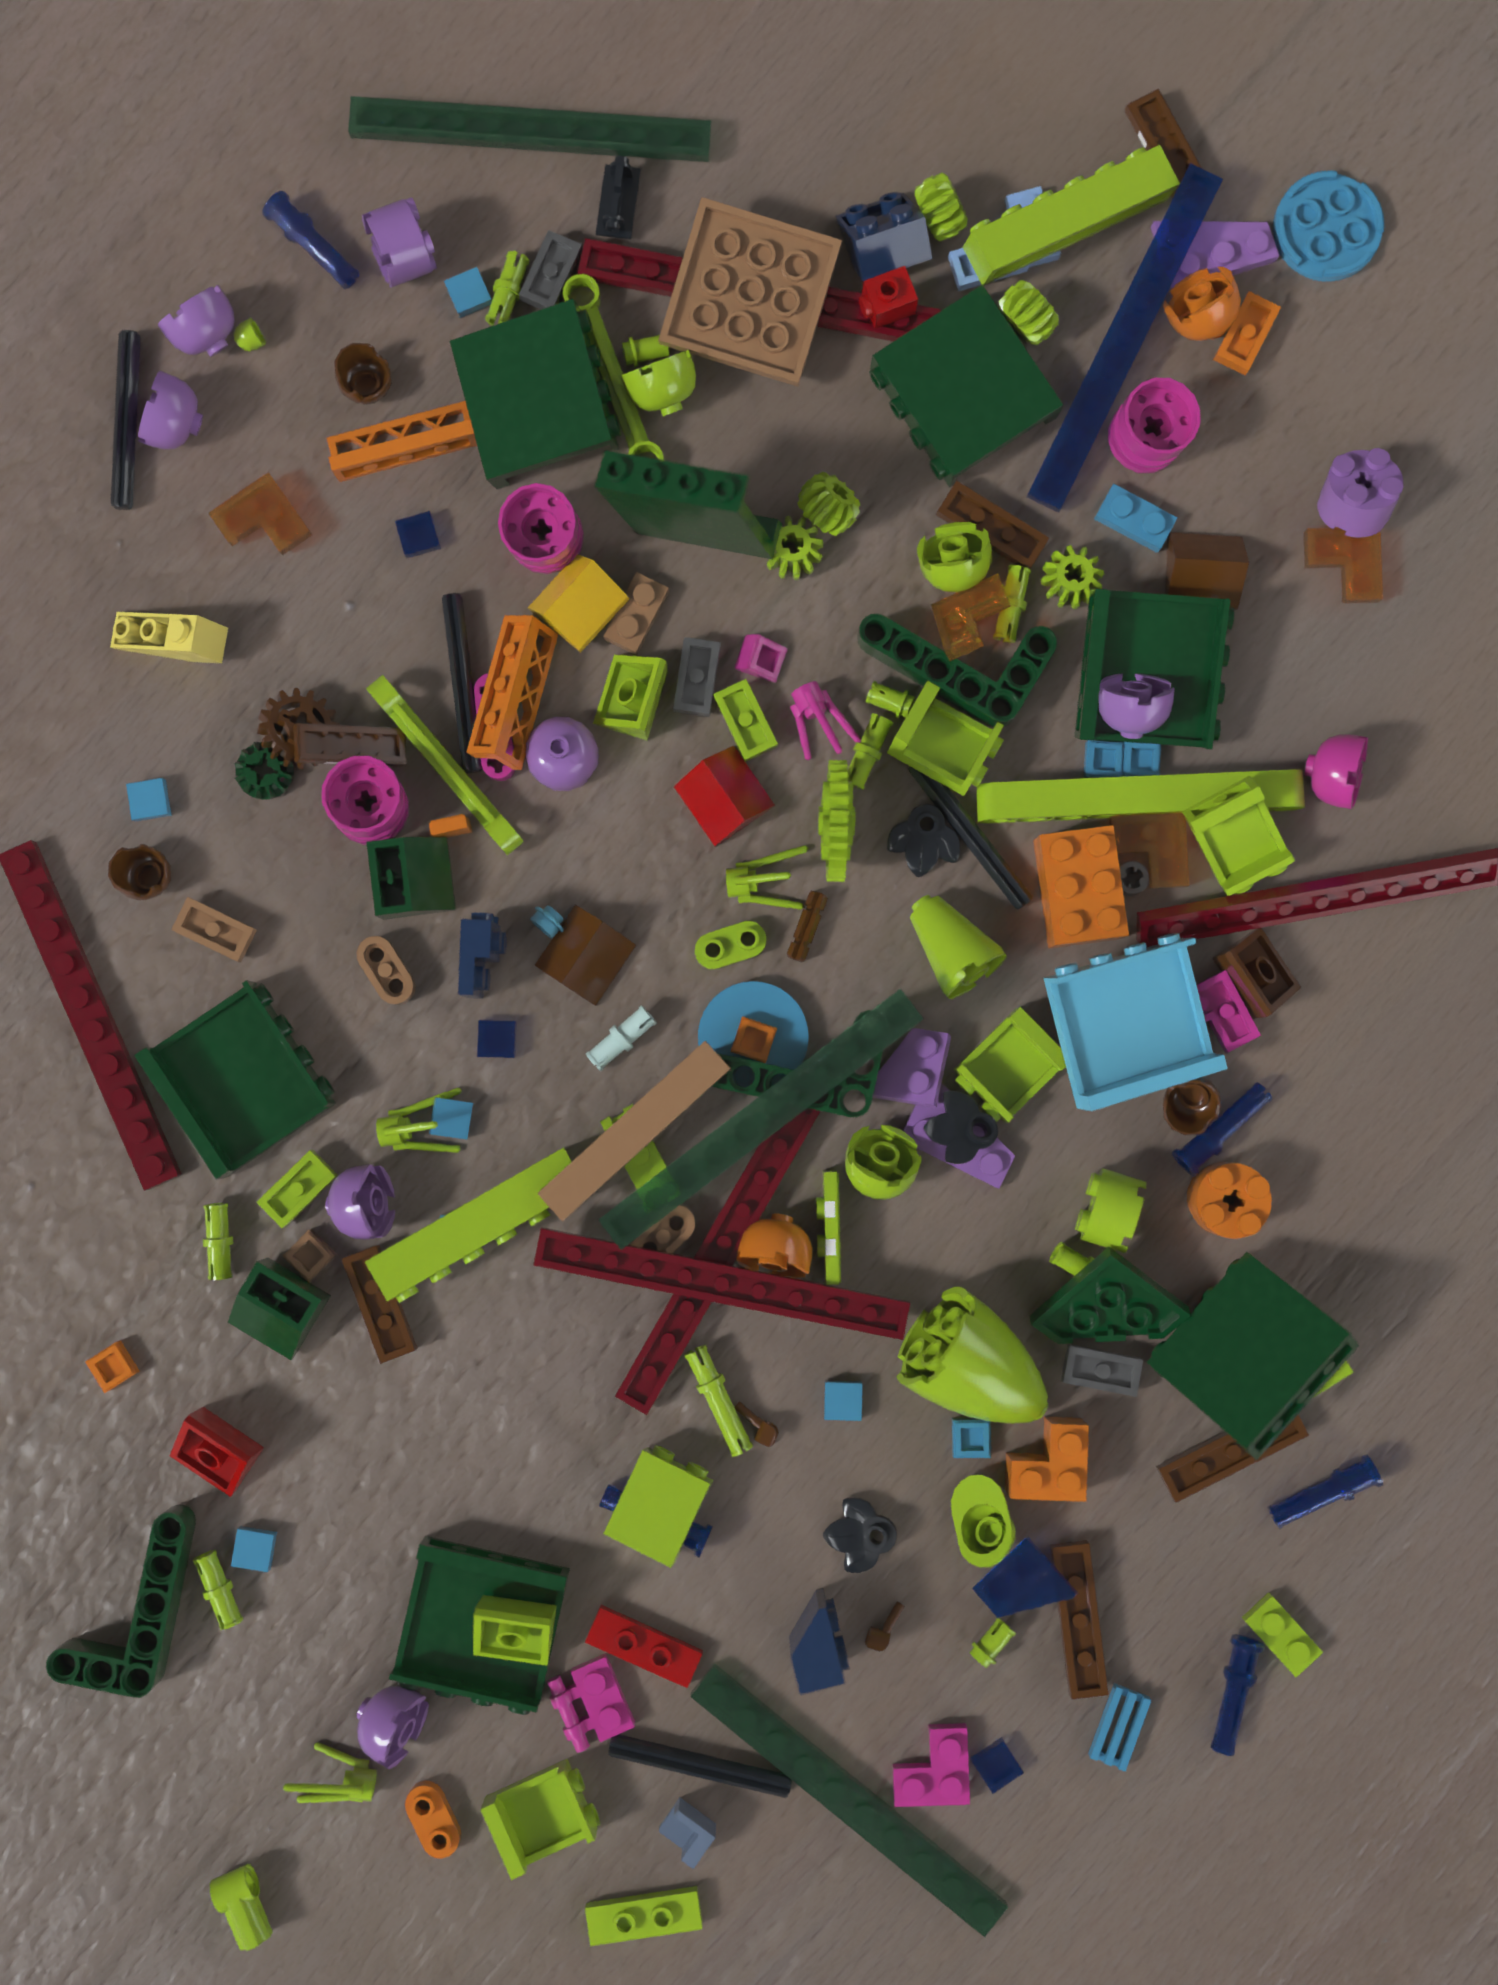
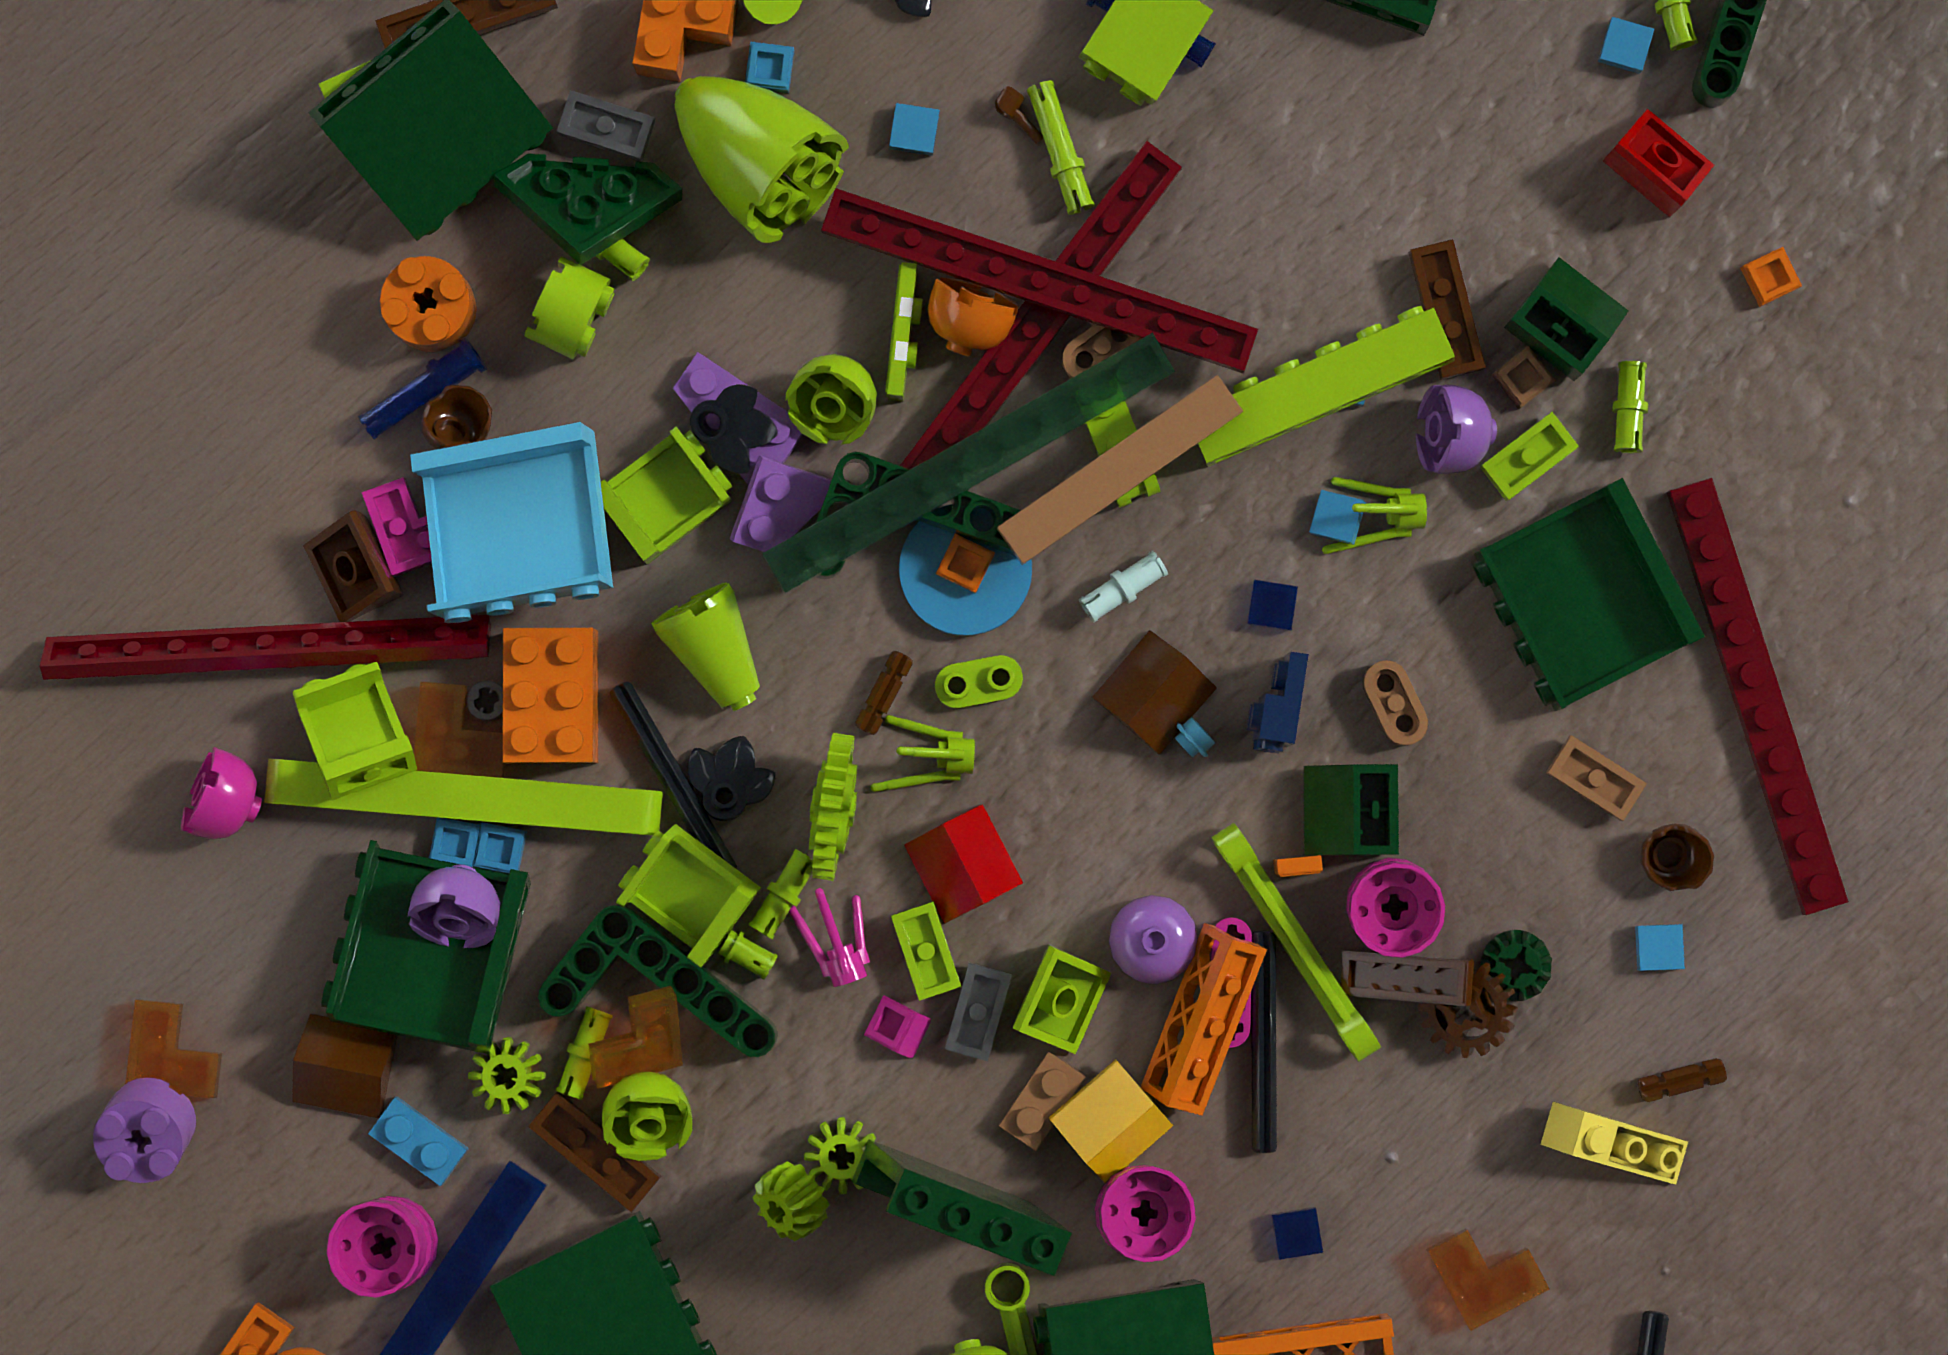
camera: 170 degrees left, 0 degrees up
none -> reddish brown axle [1638,1058,1727,1102]

